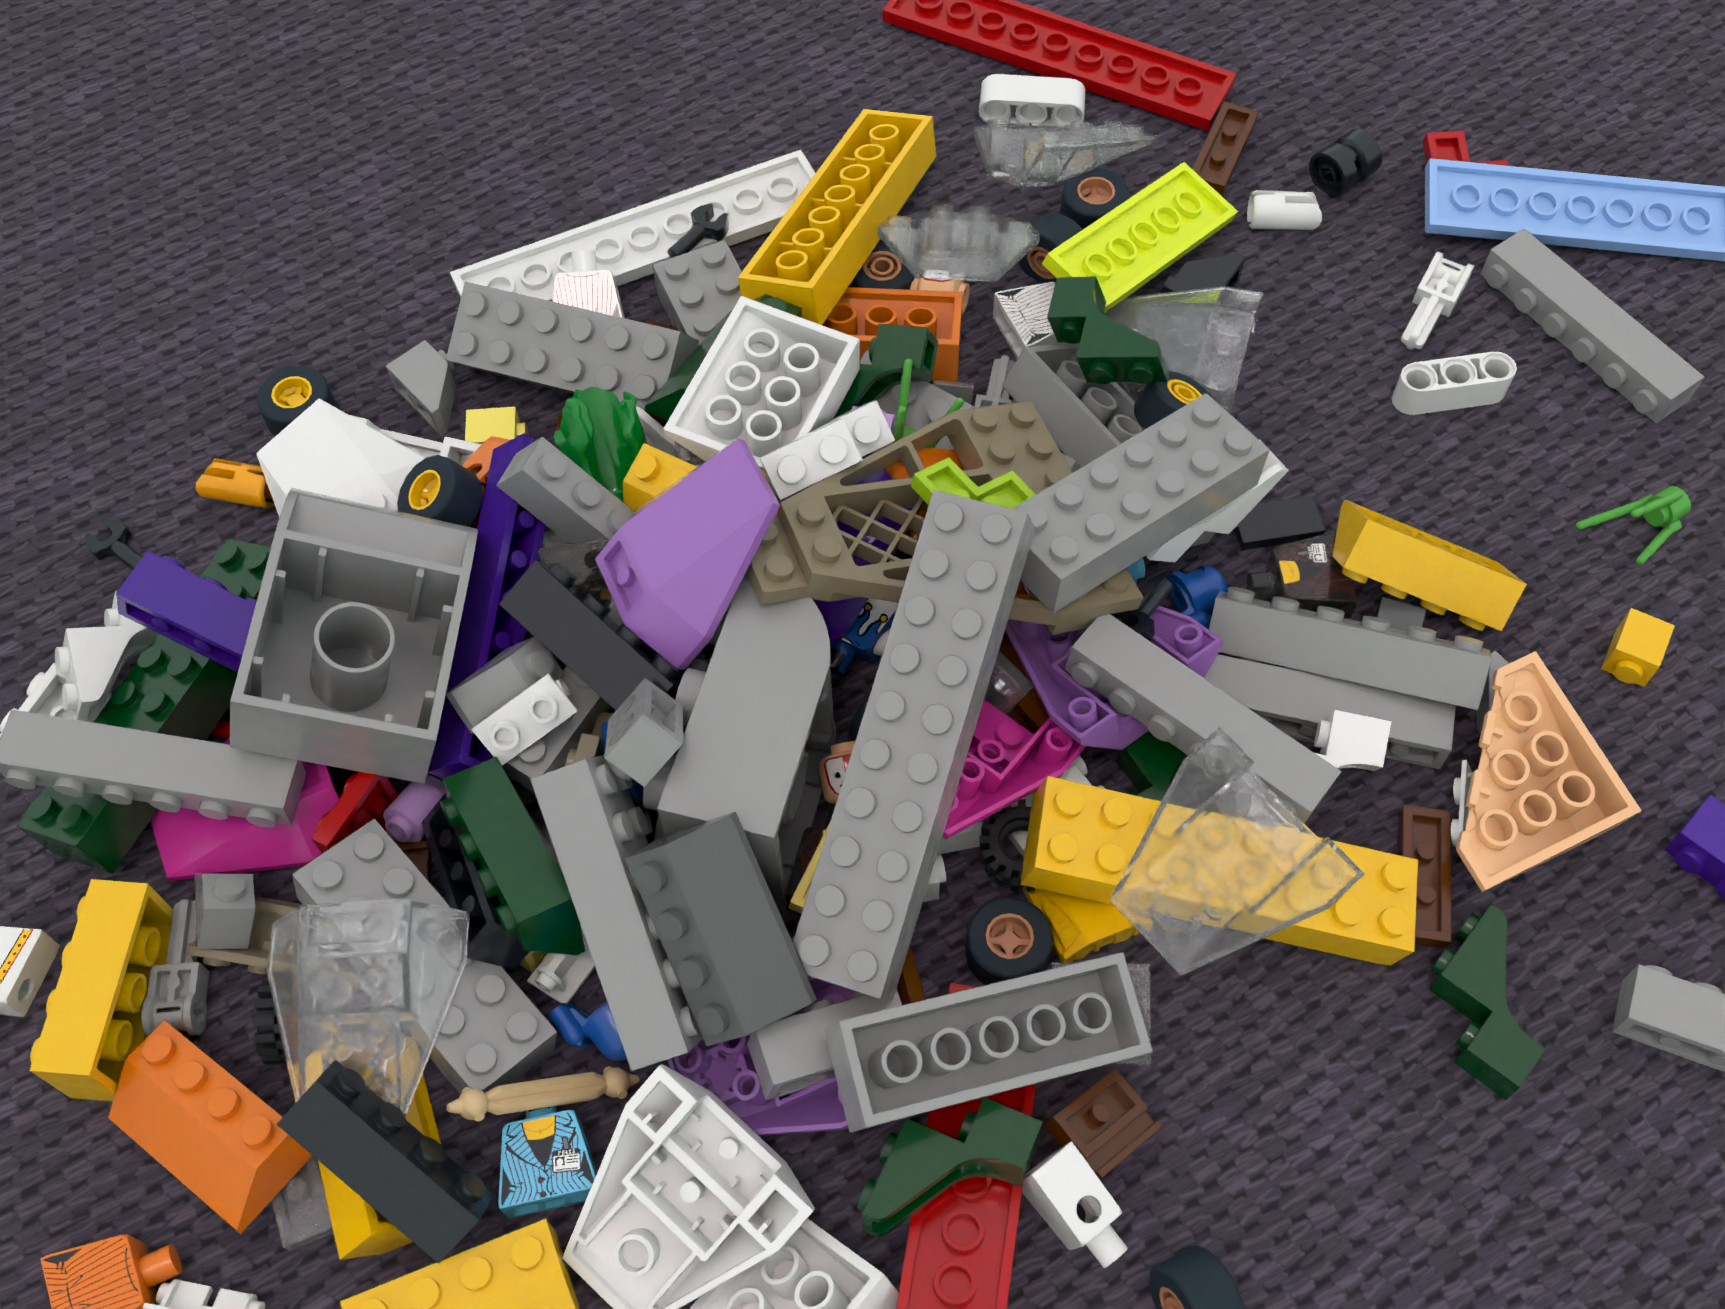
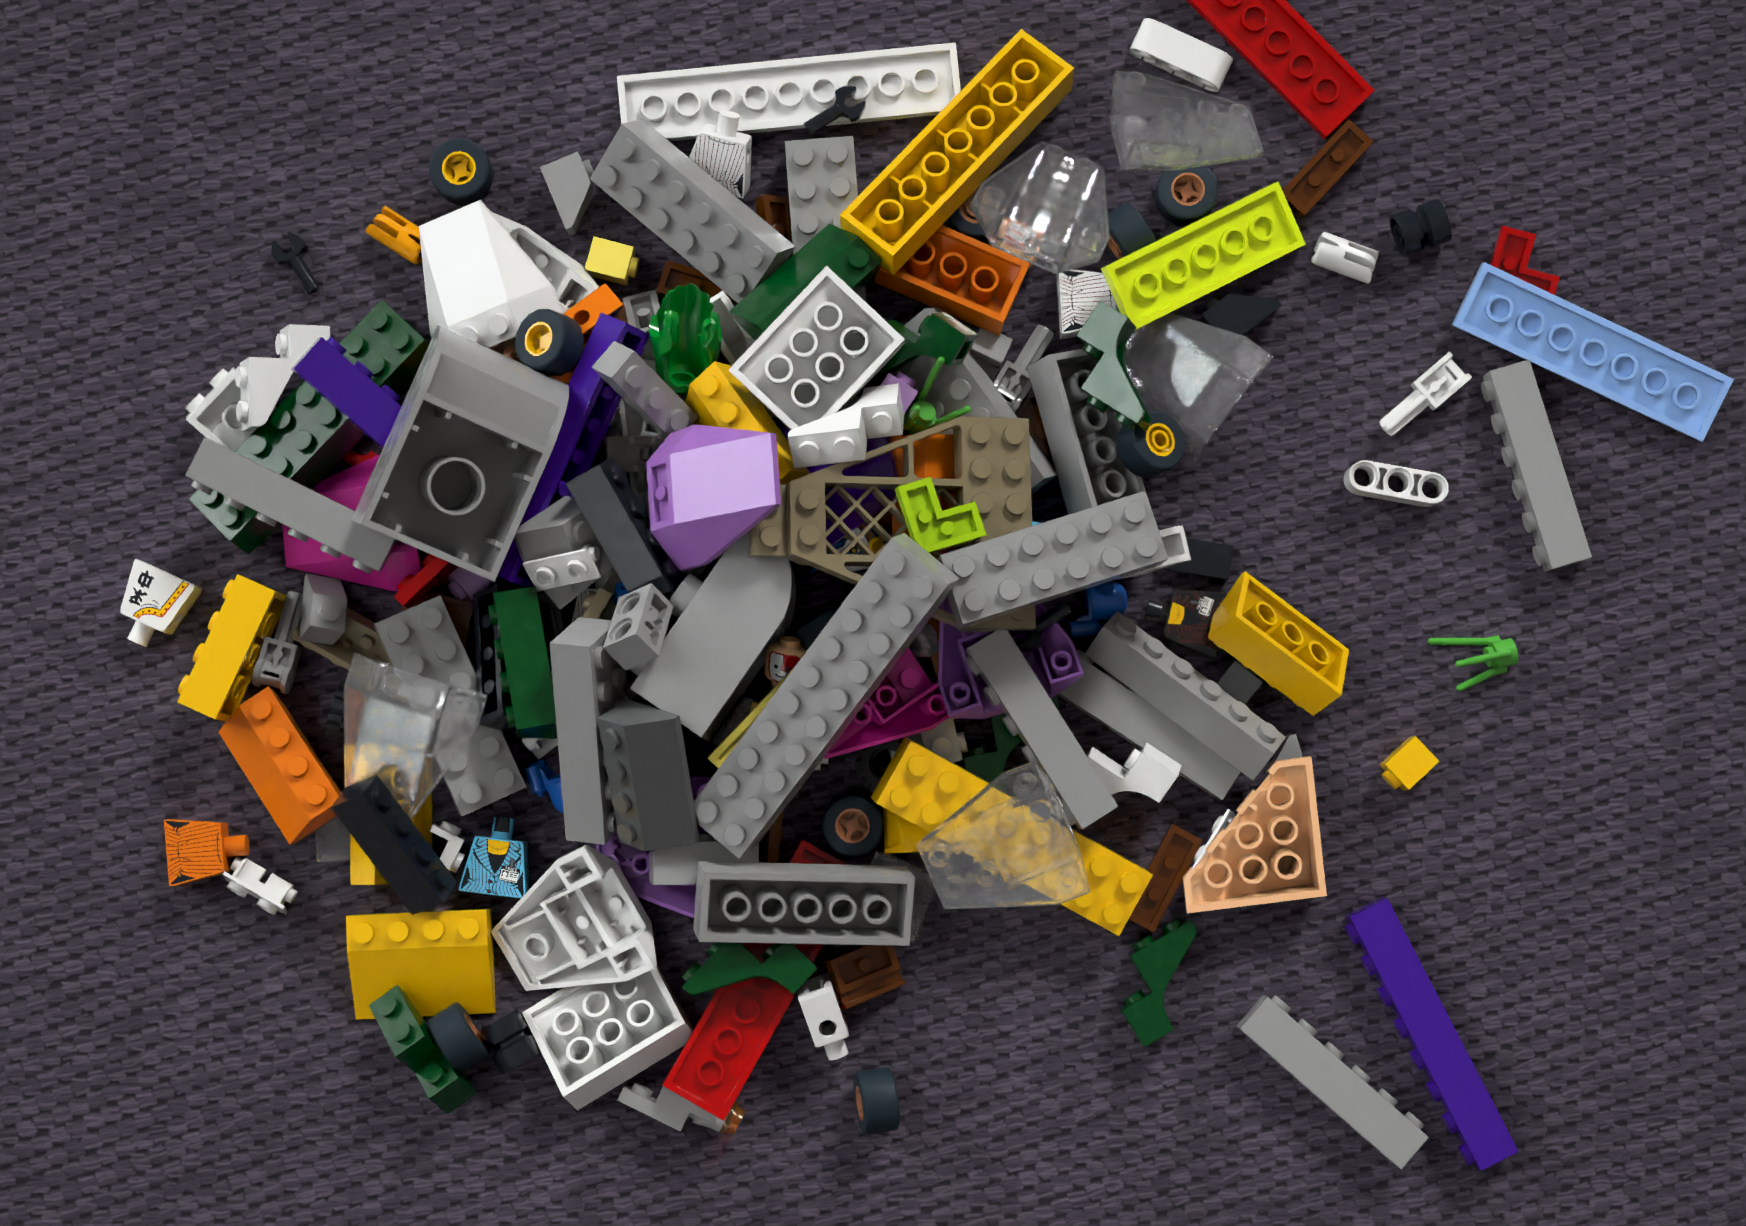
camera: 20 degrees right, 25 degrees up
tan wheel [447,1066,639,1122] -> none
none -> white bracket [430,821,465,873]

